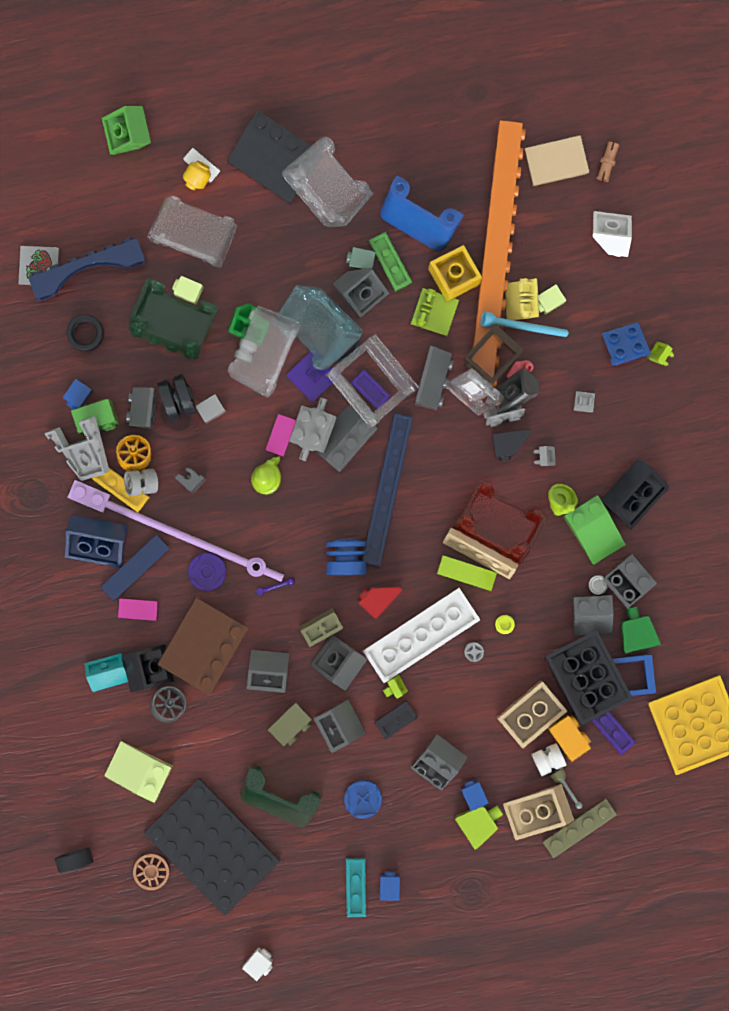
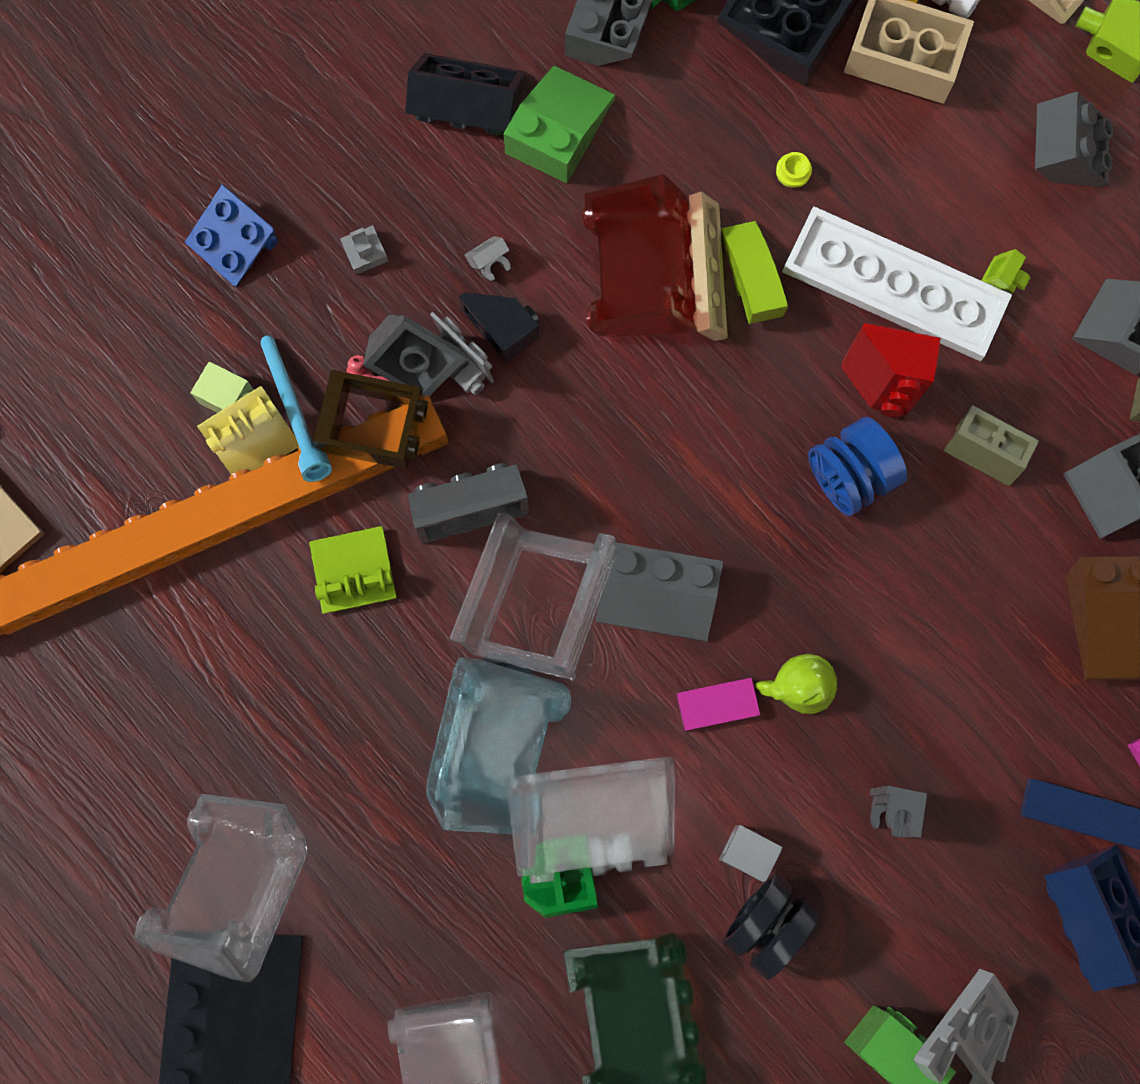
camera: 120 degrees left, 10 degrees down
lavender bar [67,480,284,582] -> none
yellow tile [92,468,150,513] -> none
light orange wheel [116,435,151,471] -> none
light grey wheel [124,468,158,496] -> none
dark grey slope [126,387,158,429] -> none
yellowish green brick [172,276,204,305] -> none
dark purple tile [188,553,226,591] -> none
dark purple hinge [256,578,295,595] -> none
dark purple piece [286,349,340,403] -> none
light grey plate [289,397,336,461] -> none
dark grey slope [310,634,367,691] -> none
dark grey slope [333,268,389,318] -> none
sand green brick [346,247,376,270] -> none
dark purple tile [350,370,391,410] -> none
dark blue tile [362,413,413,566] -> none
bright green tile [369,232,412,292] -> none
black hinge [374,700,418,739] -> none
blue windscreen [380,175,463,251] -> none
yellow brick [428,245,482,302] -> none
clear container [446,369,504,415] -> none
blue brick [461,779,488,811] -> none
light grey wheel [464,642,484,662] -> none
lime hat [548,484,578,516] -> none
dark grey slope [571,595,613,636] -> none
white plate [589,575,608,595] -> none
white slope [593,211,632,257] -> none
lime tile [647,341,674,366] -> none

